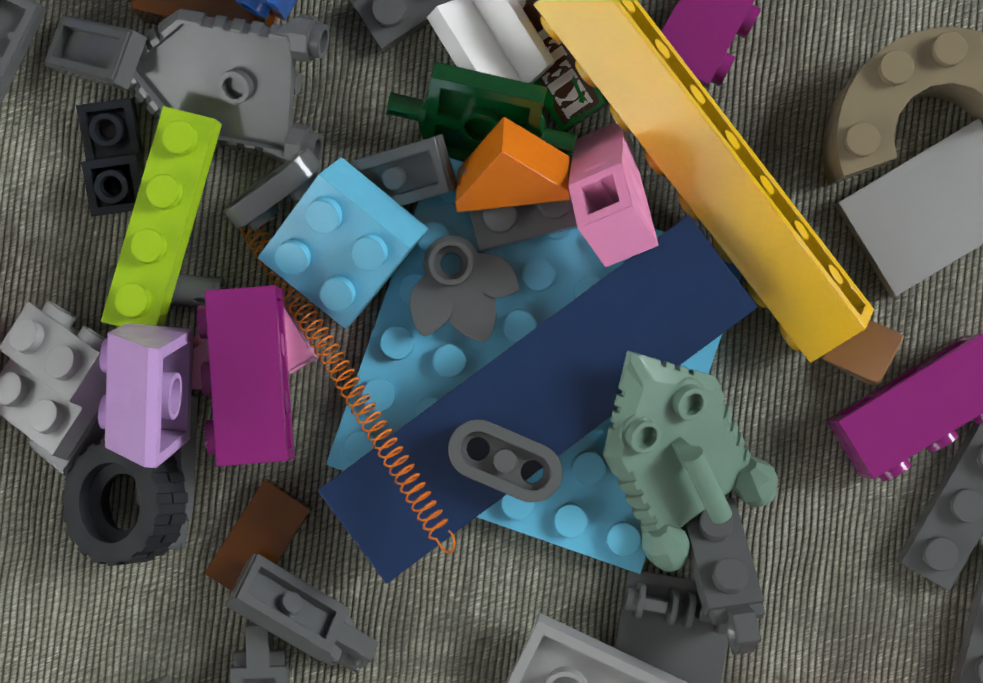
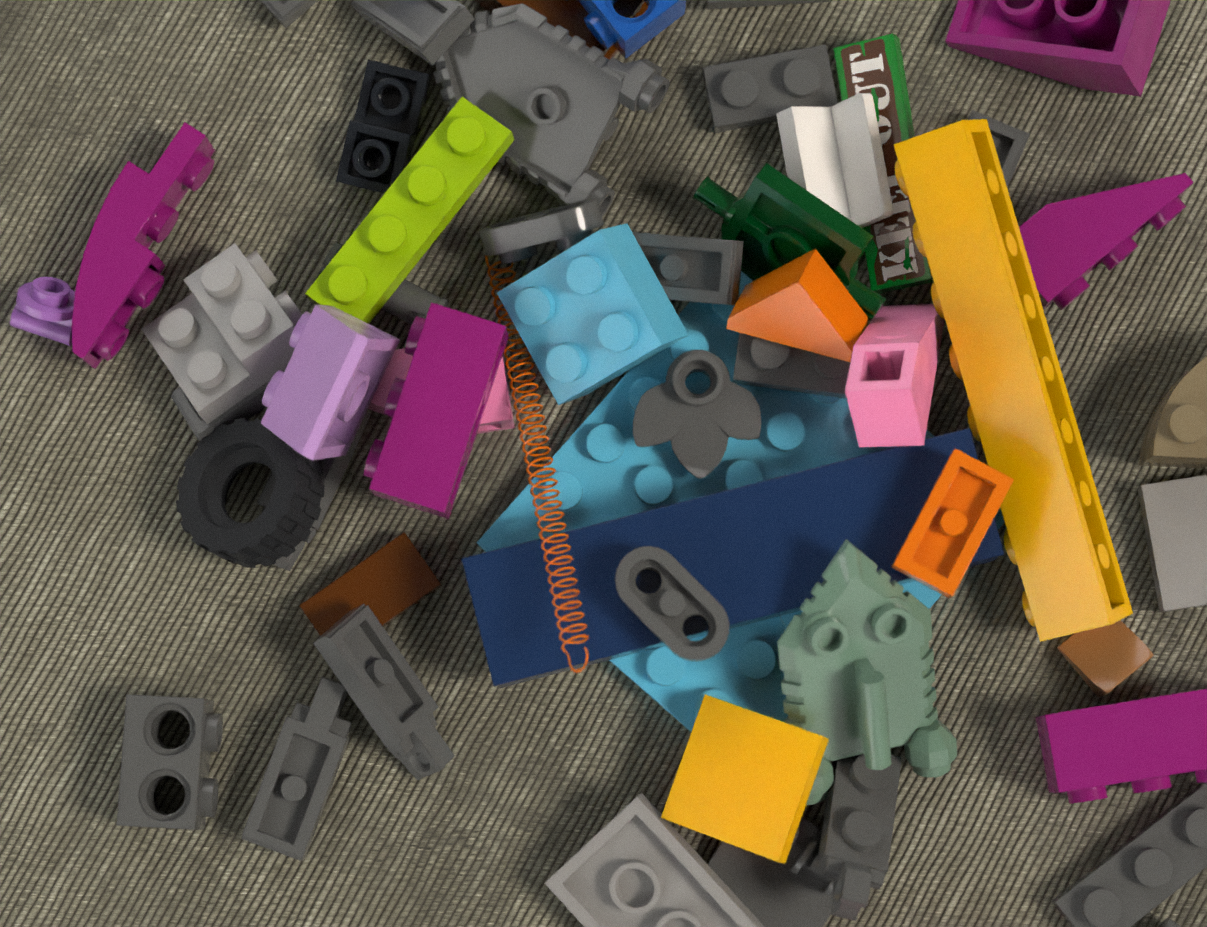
camera: 25 degrees right, 5 degrees down
none -> yellow tile [661,694,829,864]
none -> orange plate [891,448,1014,598]

